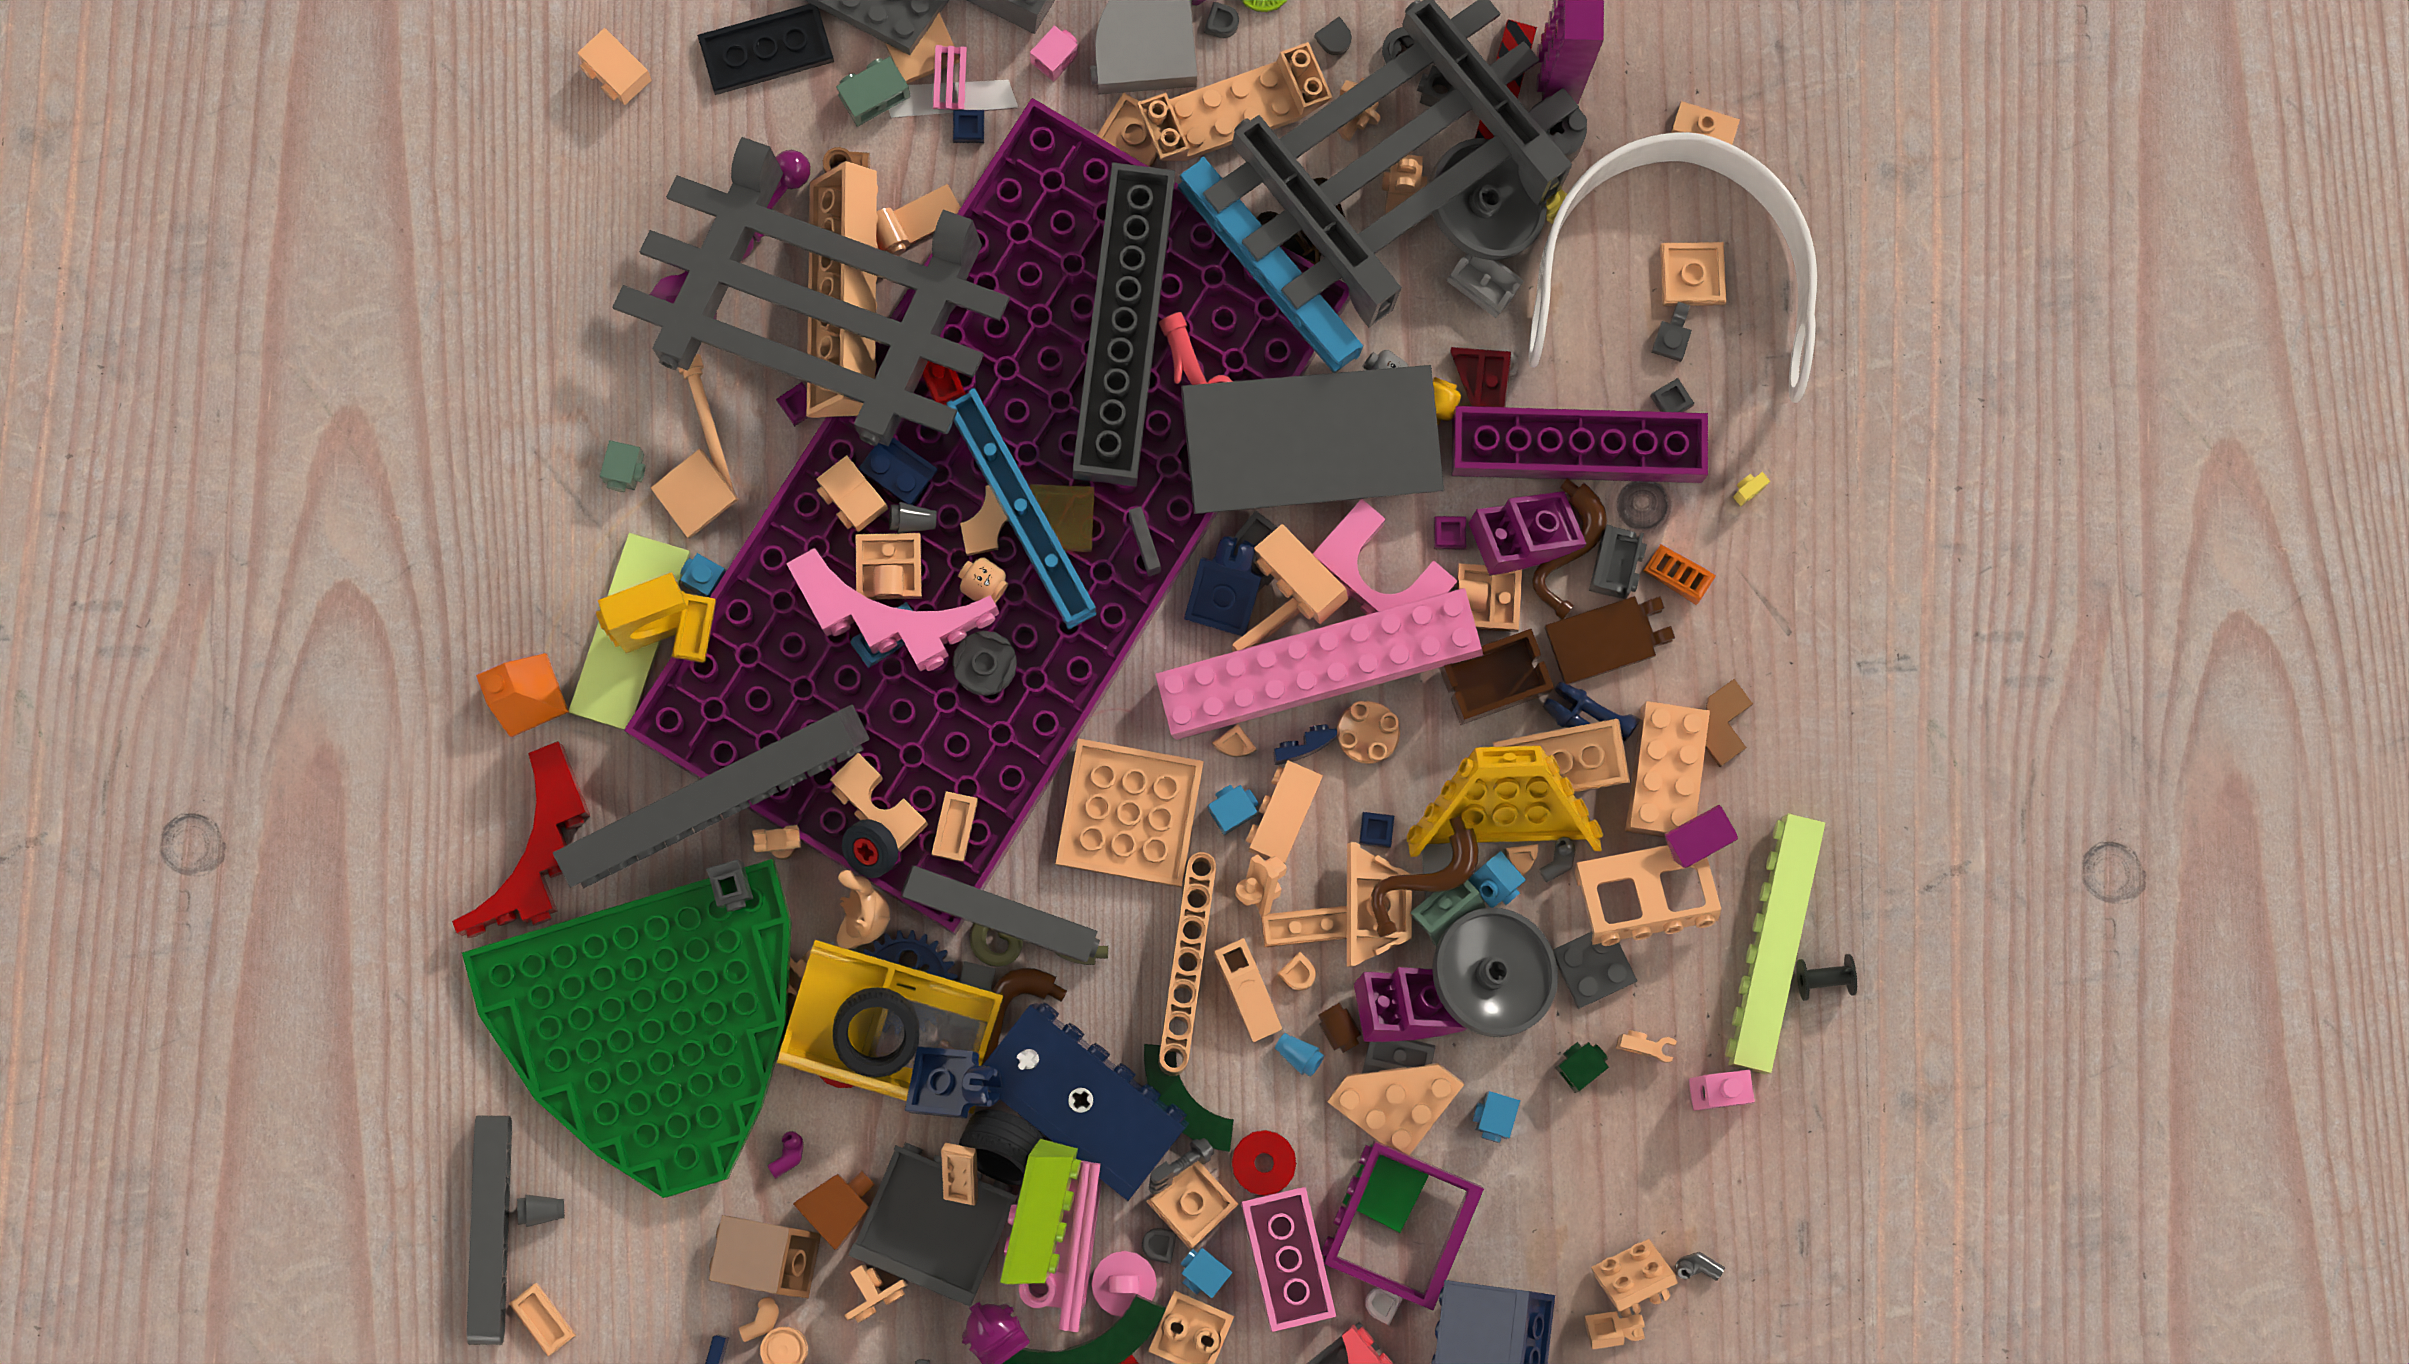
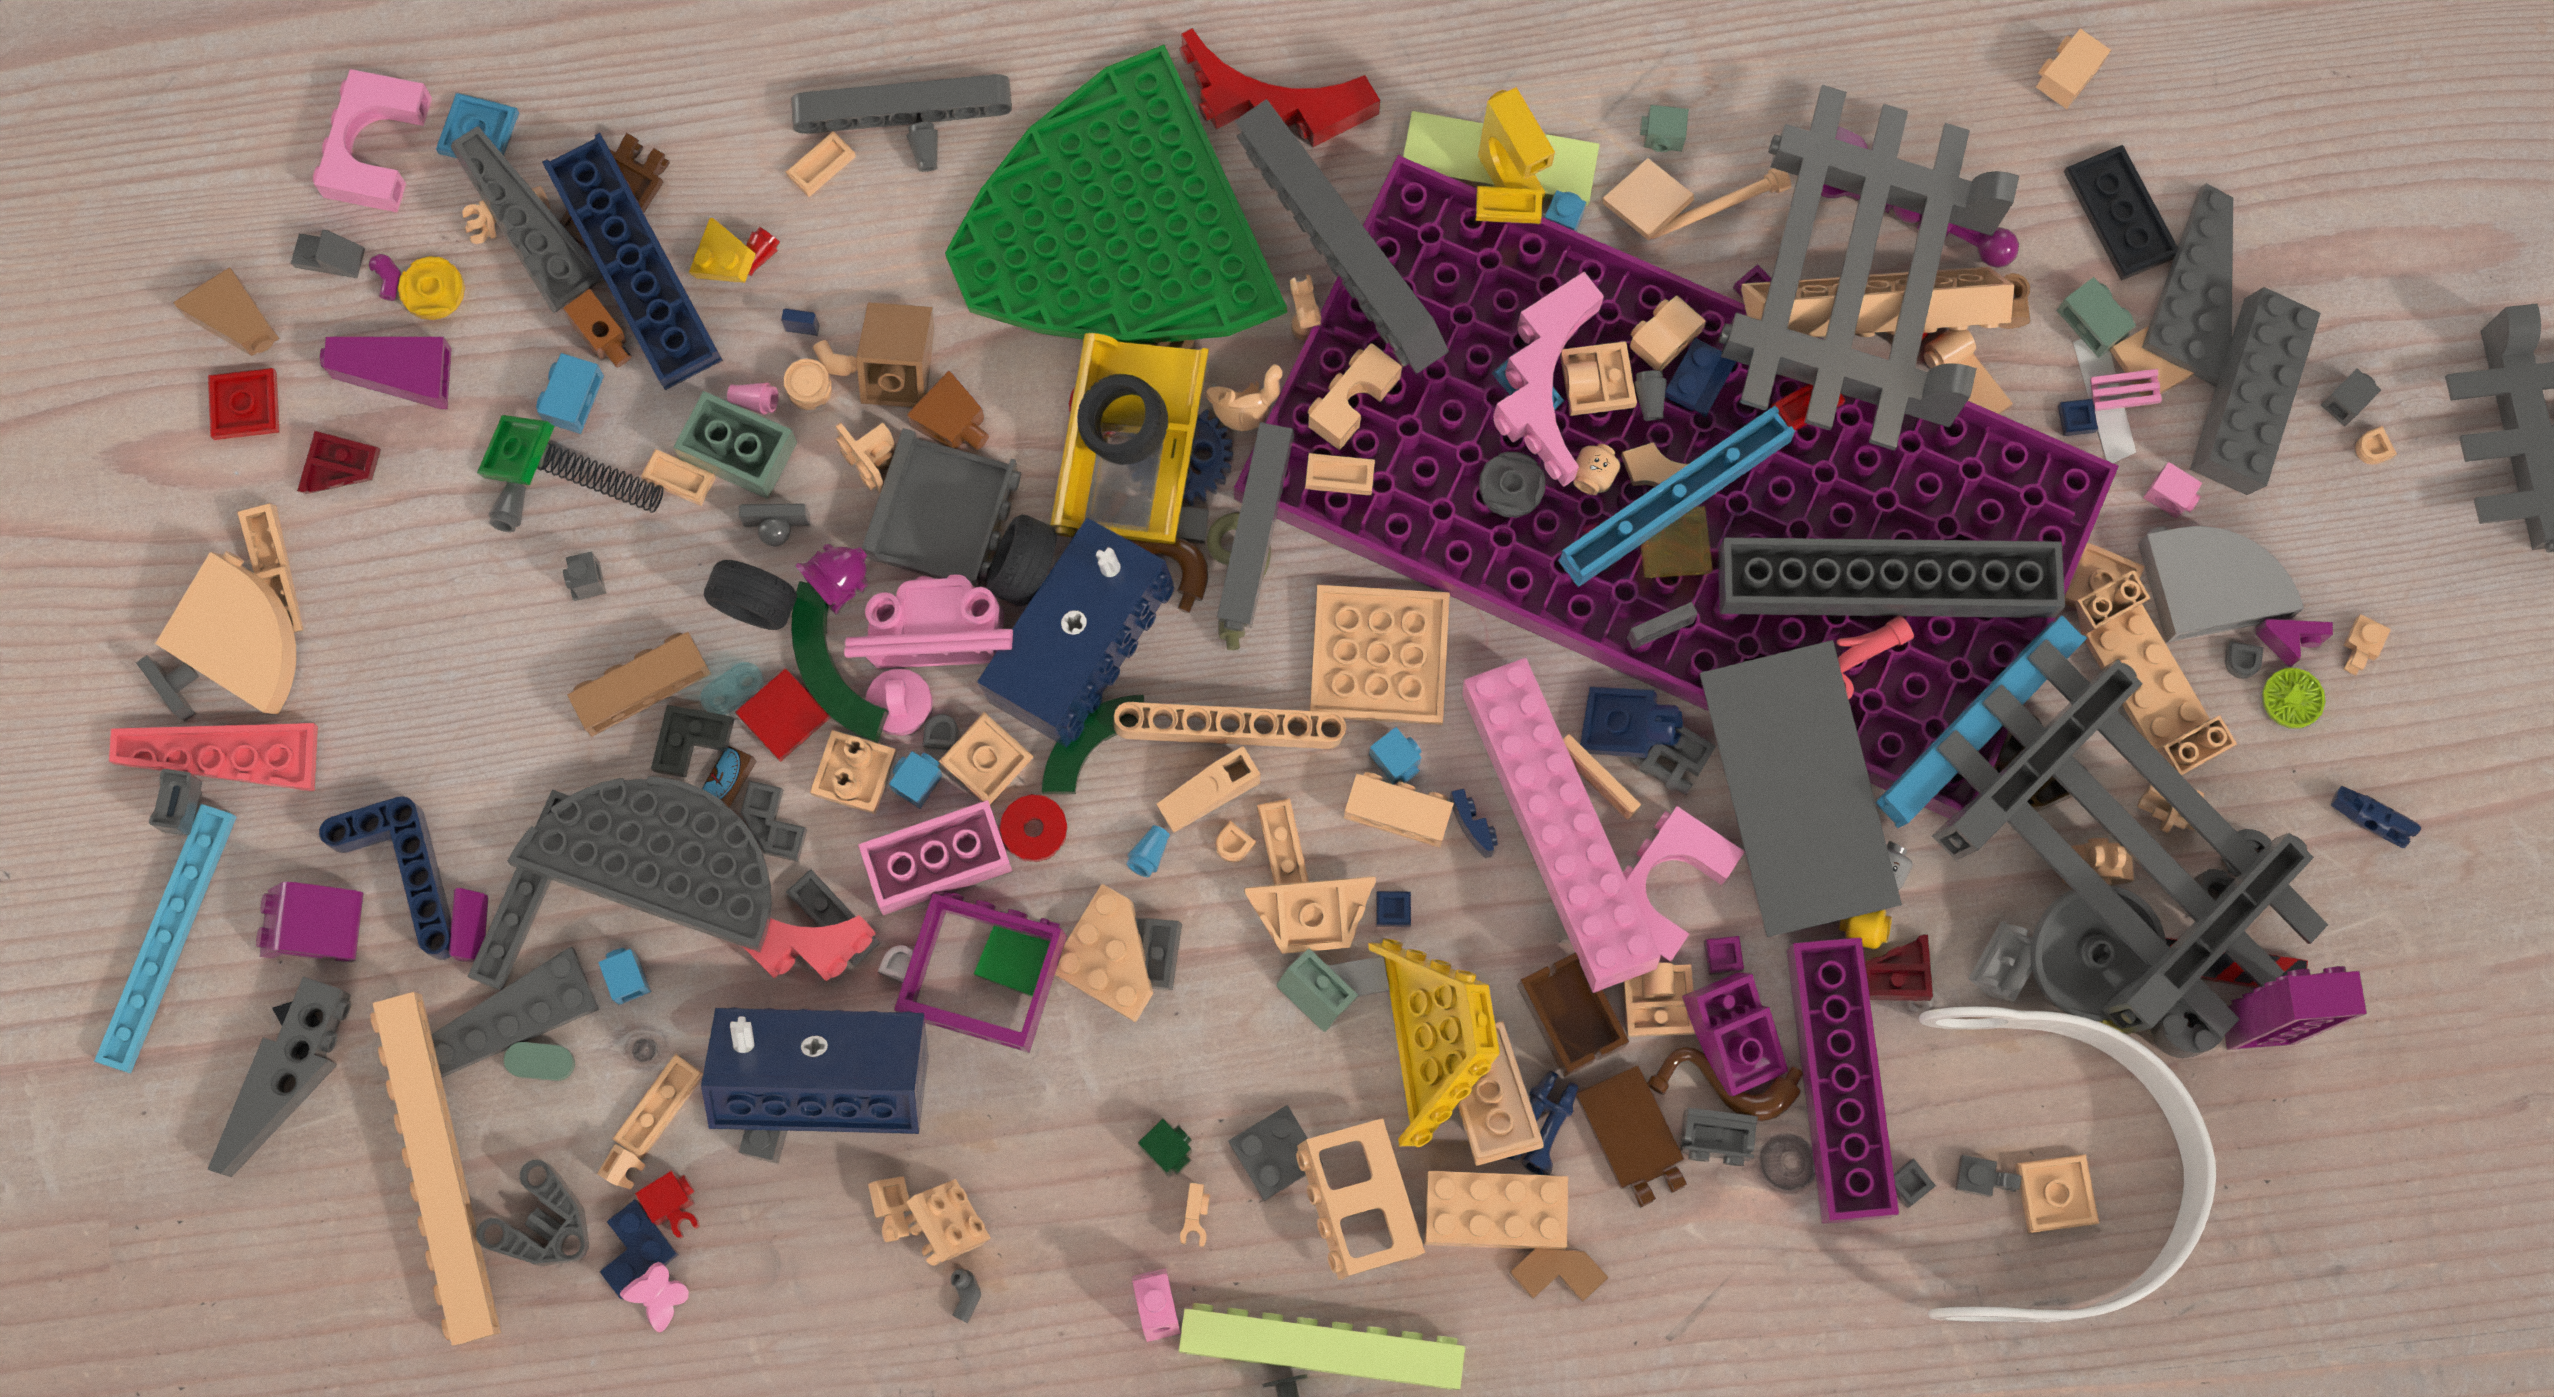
camera: 90 degrees right, 5 degrees down
orange slope [476,653,569,737] -> none
dark grey window [706,859,753,912] -> none
magenta arm [767,1131,804,1179] -> none
black bush [842,820,898,878] -> none
dark blue plate [905,1046,1003,1119] -> none
light nougat plate [941,1142,978,1206] -> none
lime slope [1000,1139,1081,1284] -> none
dark grey hinge [1149,1138,1214,1194] -> none
light nougat tile [1212,724,1257,757] -> none
light nougat hips [1235,855,1287,916] -> none
light nougat brick [1254,524,1348,624] -> none
dark grey tile [1314,16,1352,55] -> none
reddish brown brick [1318,1003,1362,1053] -> none
light nougat dish [1337,701,1400,764] -> none
magenta slope [1354,967,1467,1042] -> none
reddish brown animal [1371,815,1479,938] -> none
dark grey dish [1433,907,1558,1037] -> none
dark azure brick [1468,851,1526,908] -> none
dark azure brick [1472,1091,1520,1143] -> none
light nougat tile [1505,844,1538,876] -> none
dark grey arm [1539,837,1576,883] -> none
orange slope [1643,544,1716,605] -> none
magenta slope [1664,805,1738,868] -> none
light nougat plate [1671,101,1740,145] -> none
light yellow plate [1733,472,1770,507] -> none

